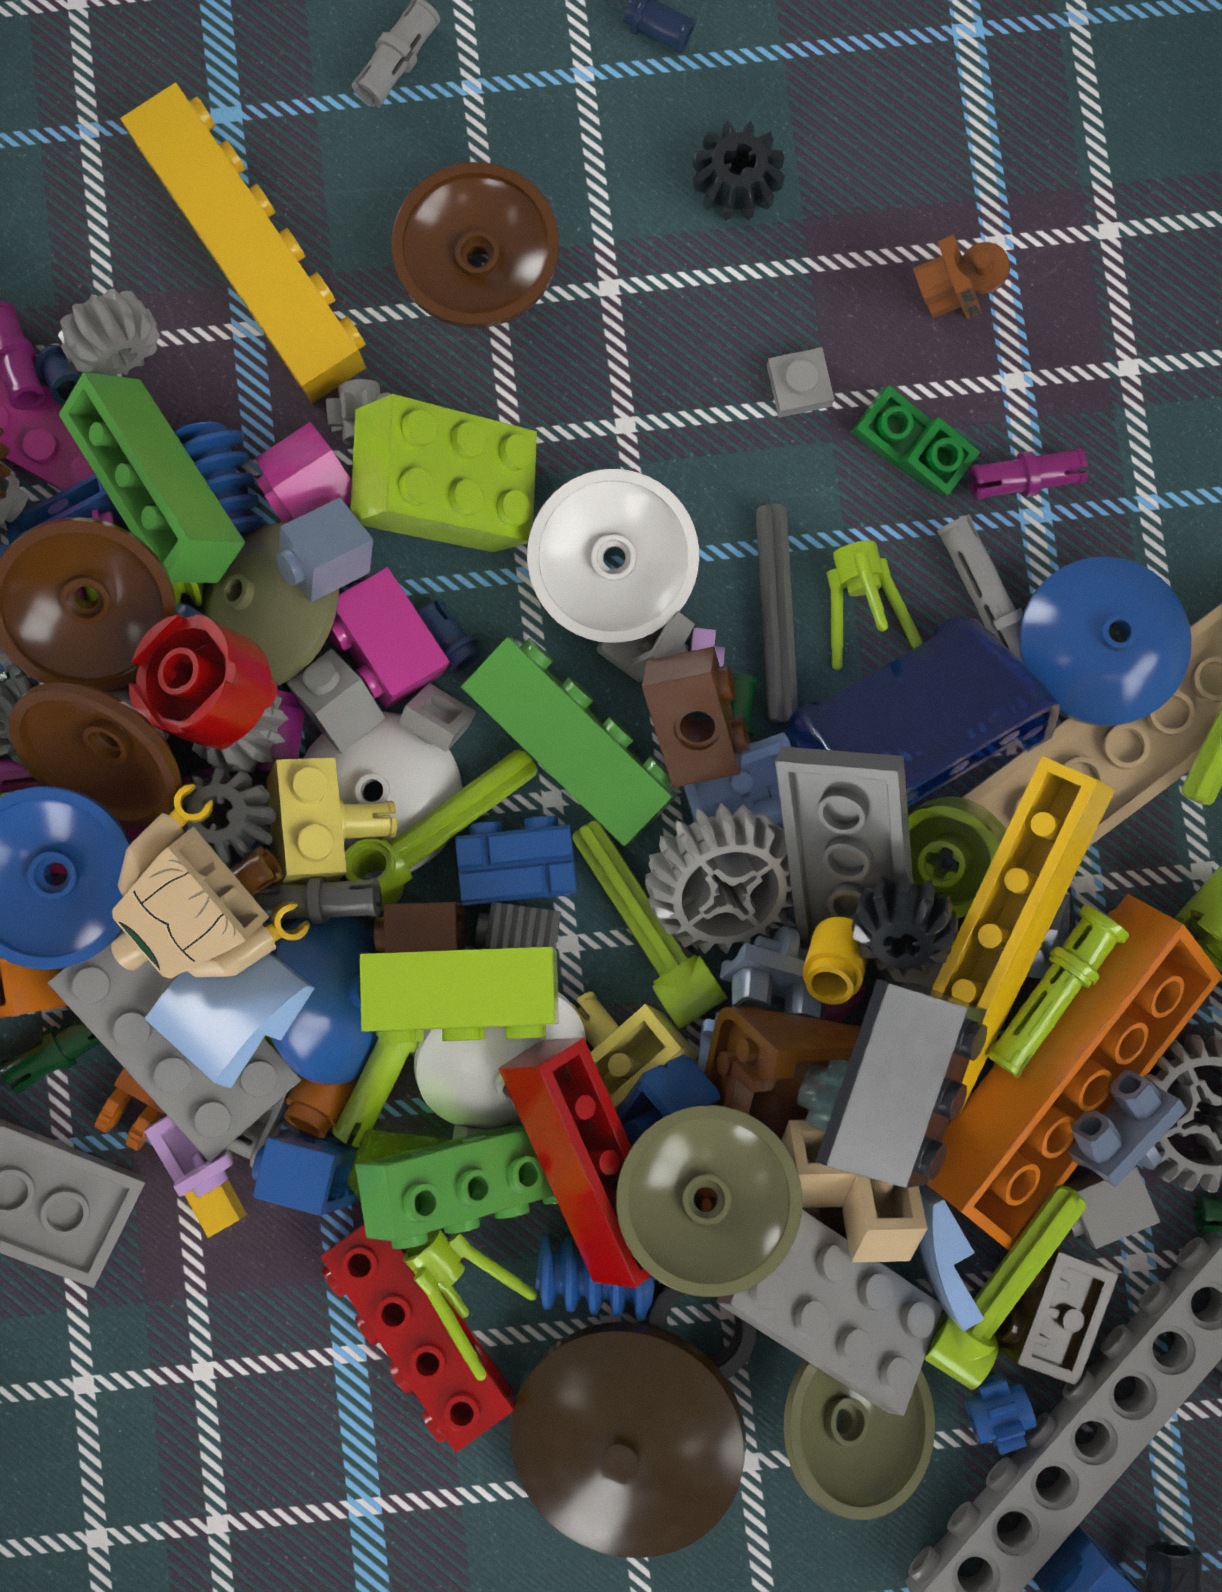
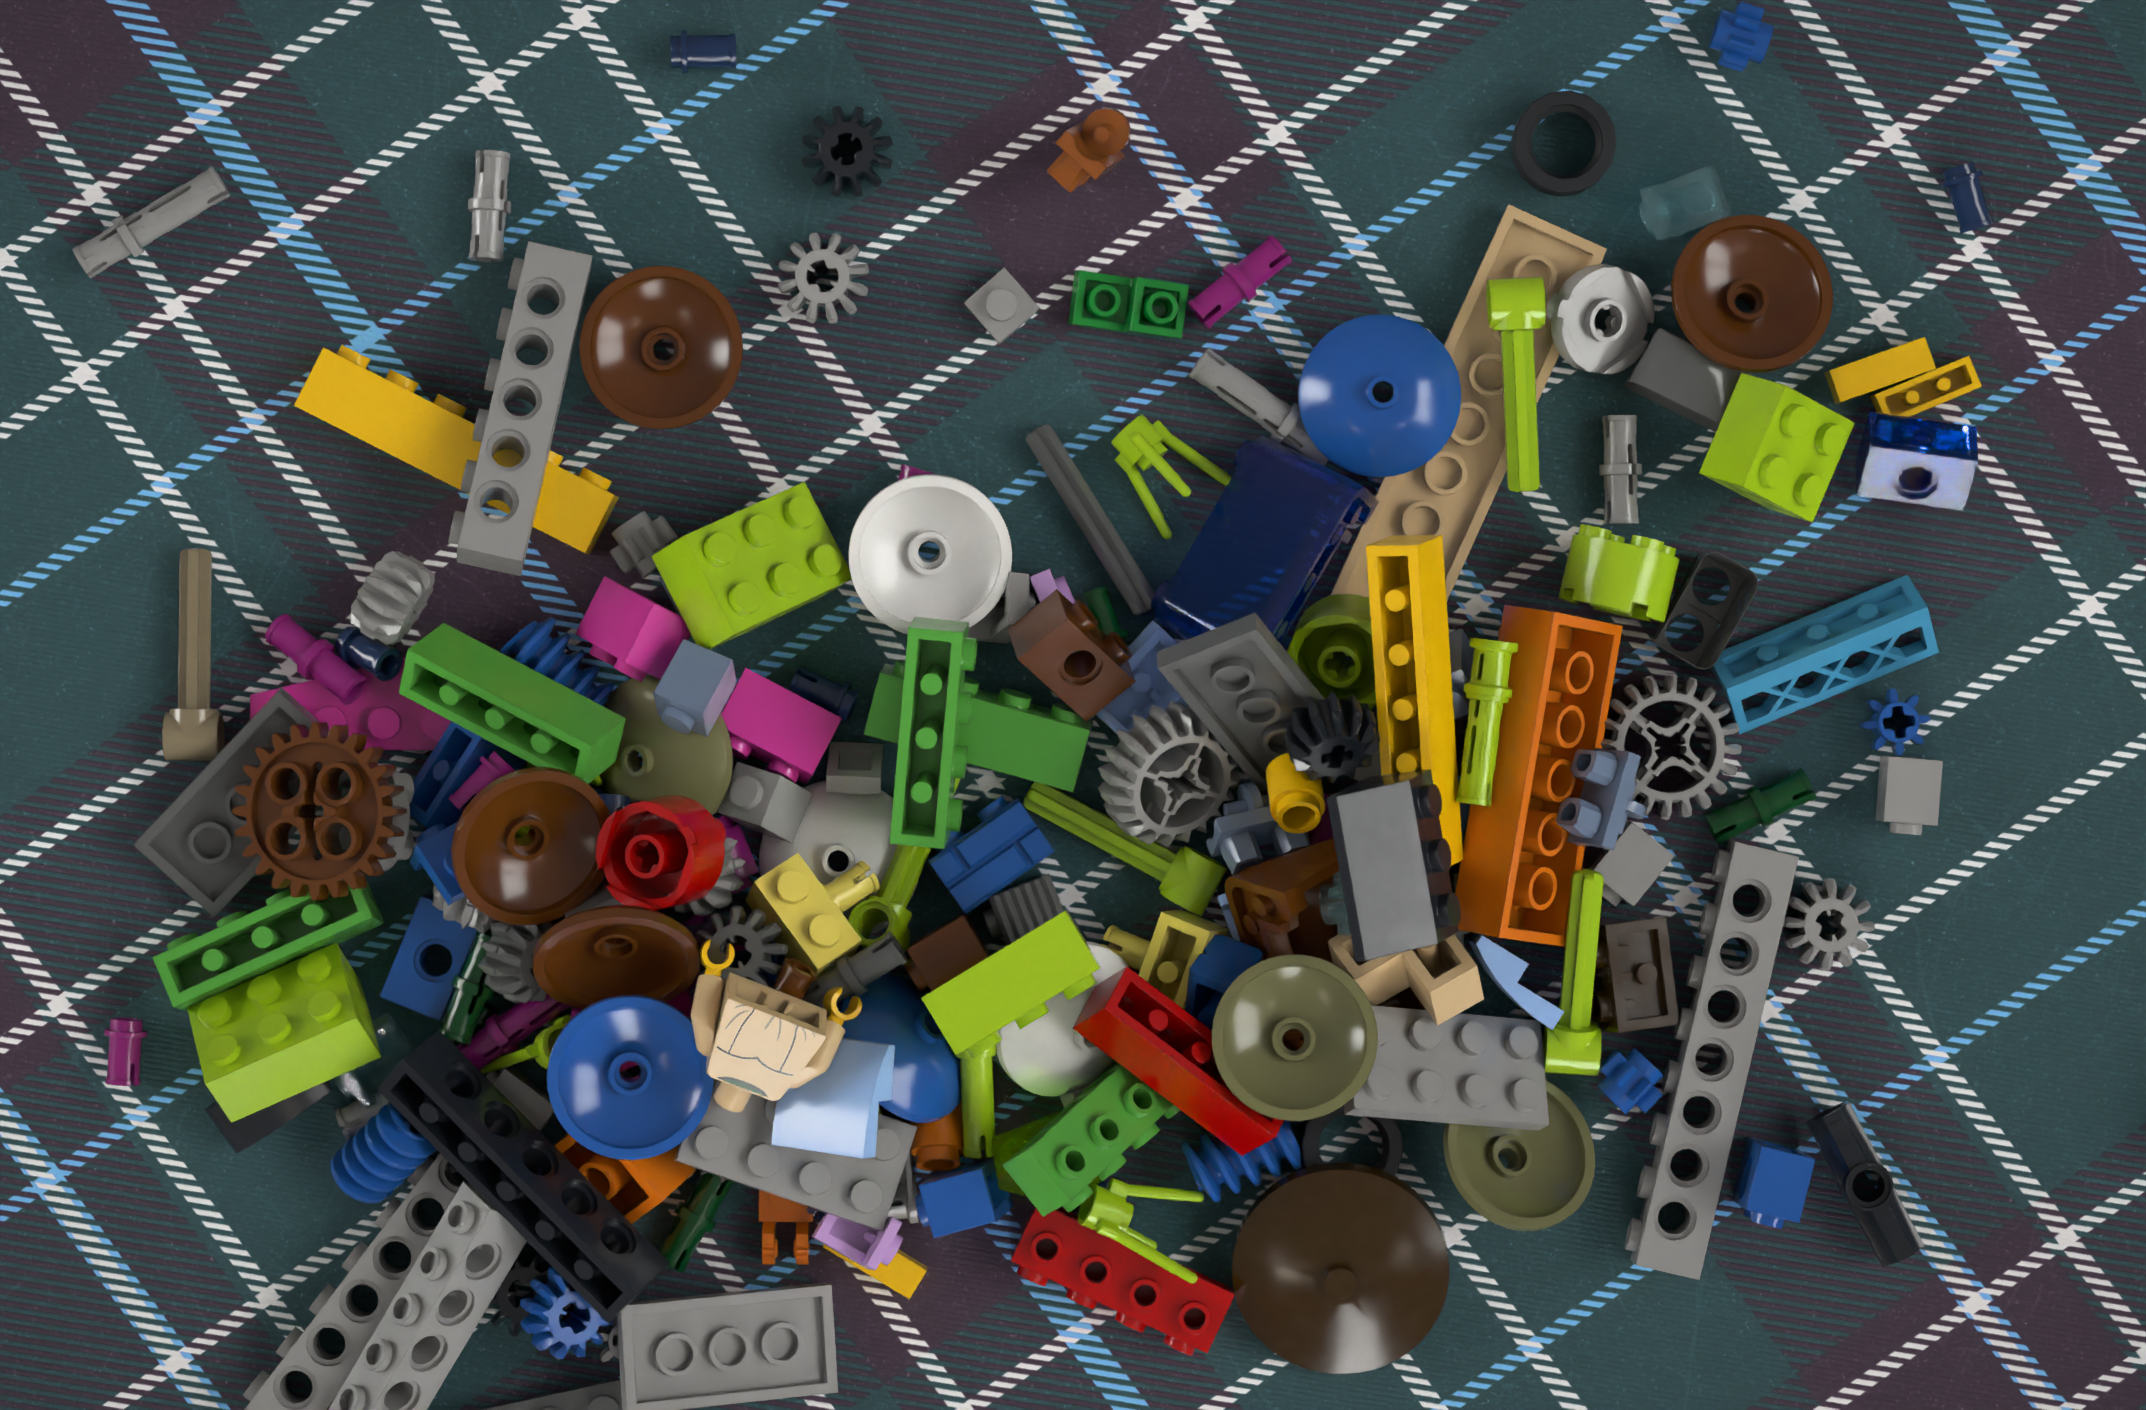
camera: 30 degrees left, 5 degrees up
none -> light grey brick [448,241,592,576]
none -> light grey gear [778,232,869,324]
none -> bright green brick [889,617,977,849]

